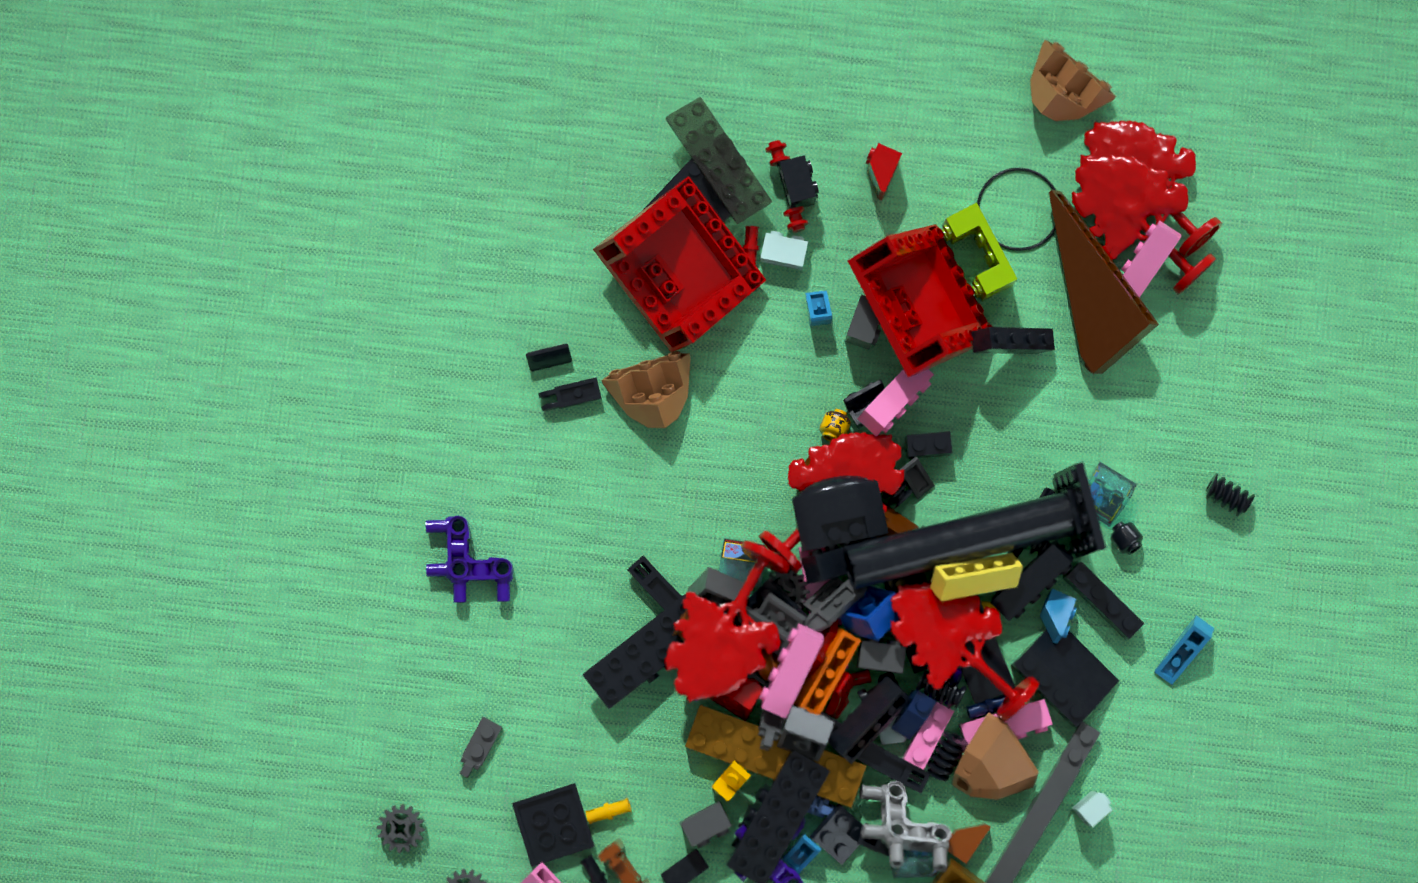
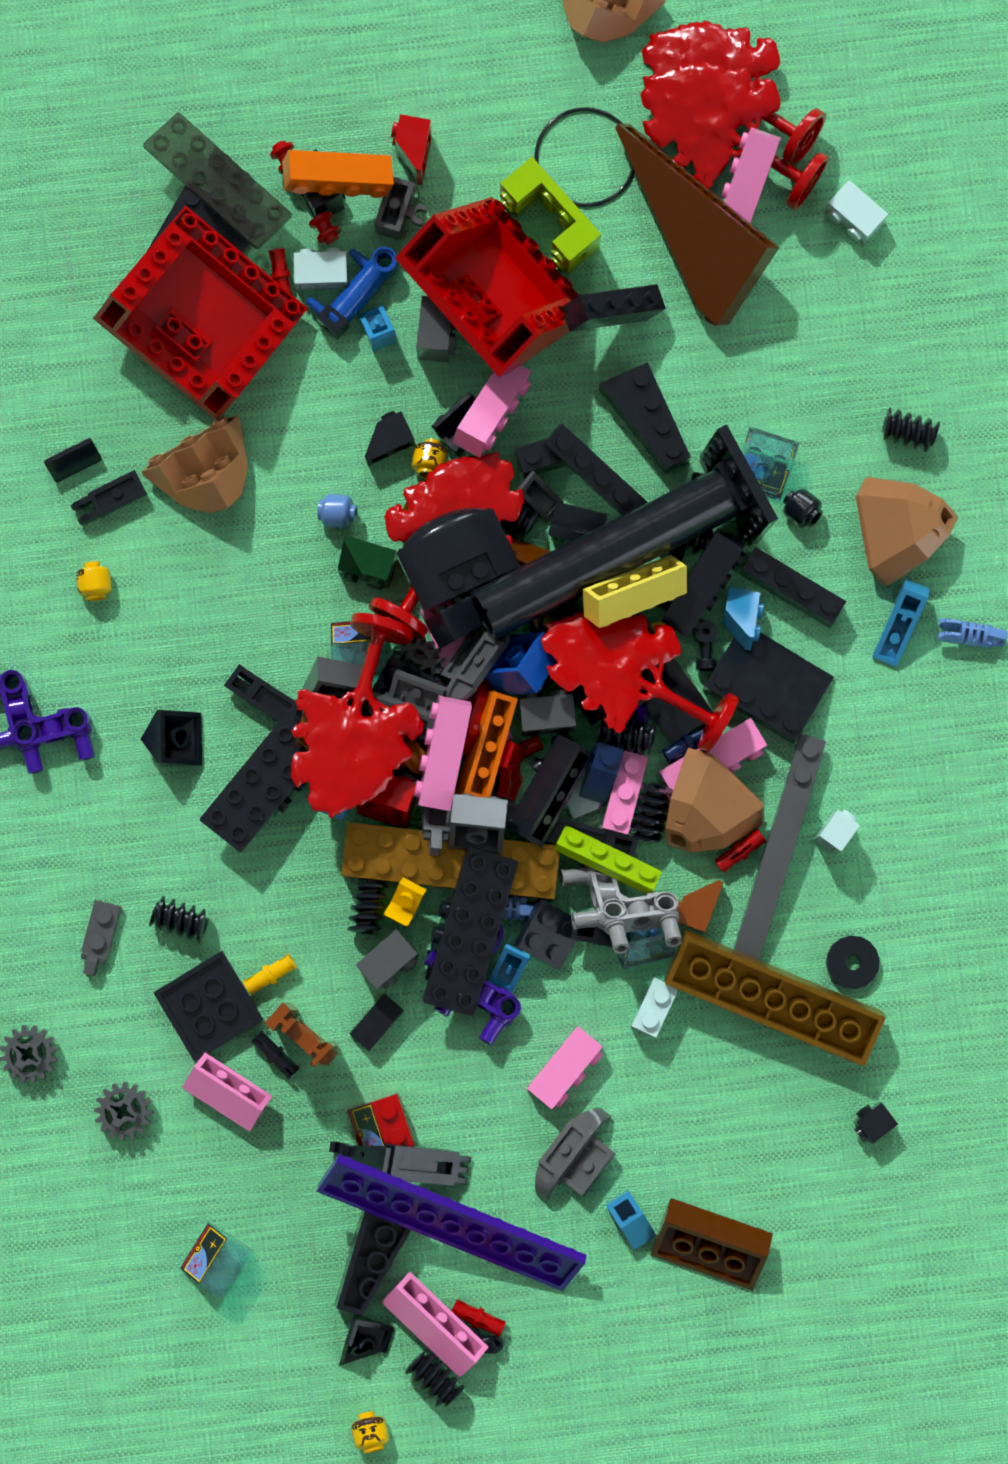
camera: 15 degrees left, 0 degrees up
none -> yellow head [76,561,112,601]
none -> black slope [141,710,202,767]
none -> black piece [149,896,209,943]
none -> orange brick [282,150,394,198]
none -> blue piece [306,246,398,340]
none -> medium blue head [317,494,358,529]
none -> dark green slope [337,535,398,591]
none -> black piece [347,878,388,935]
none -> black slope [365,411,415,466]
none -> dark grey brick [374,176,428,240]
none -> black plate [543,423,648,516]
none -> black panel [548,502,608,541]
none -> lime plate [554,825,662,894]
none -> black wedge [599,362,691,474]
none -> black leg [693,620,718,671]
none -> red pin [714,828,767,873]
none -> light aqua brick [826,180,888,244]
none -> medium nougat brick [855,477,958,587]
none -> medium blue hinge [938,618,1007,648]

